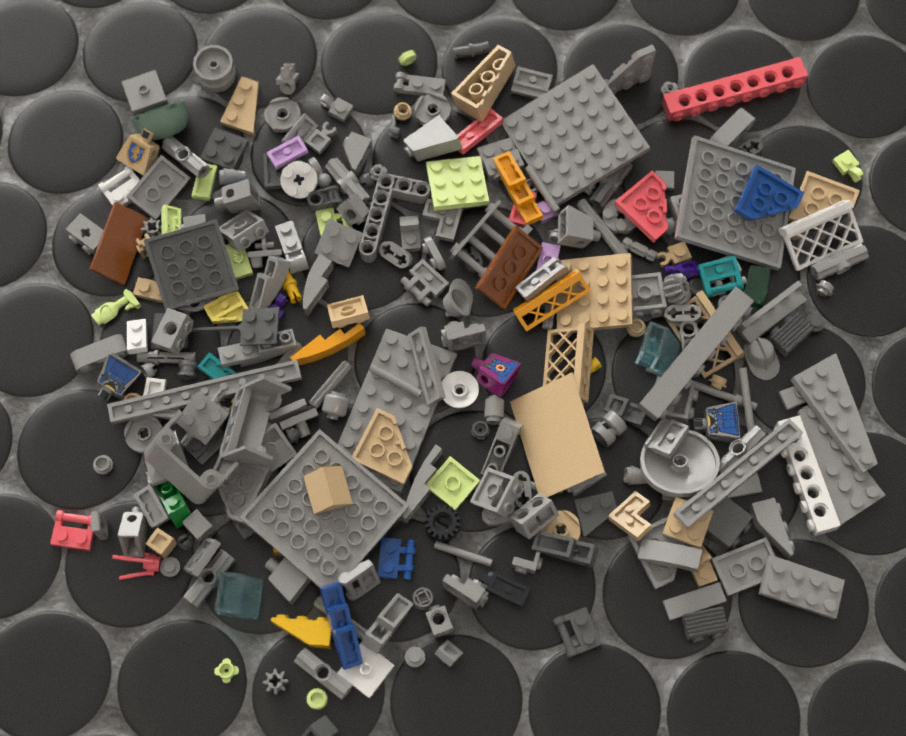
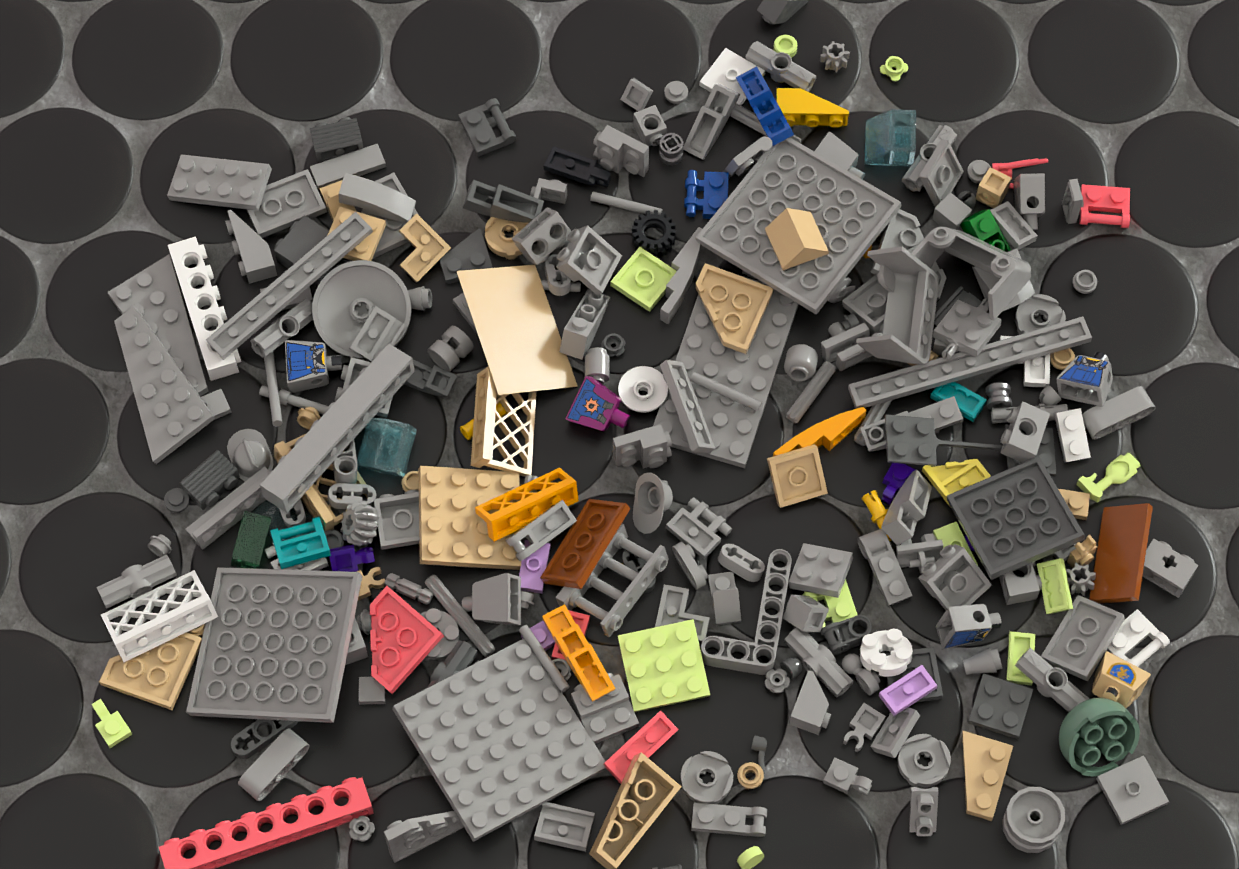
camera: 175 degrees right, 5 degrees down
light grey slope [303,254,334,316] -> none
slope [403,115,463,161] -> none
blue plate [734,165,804,221] -> none

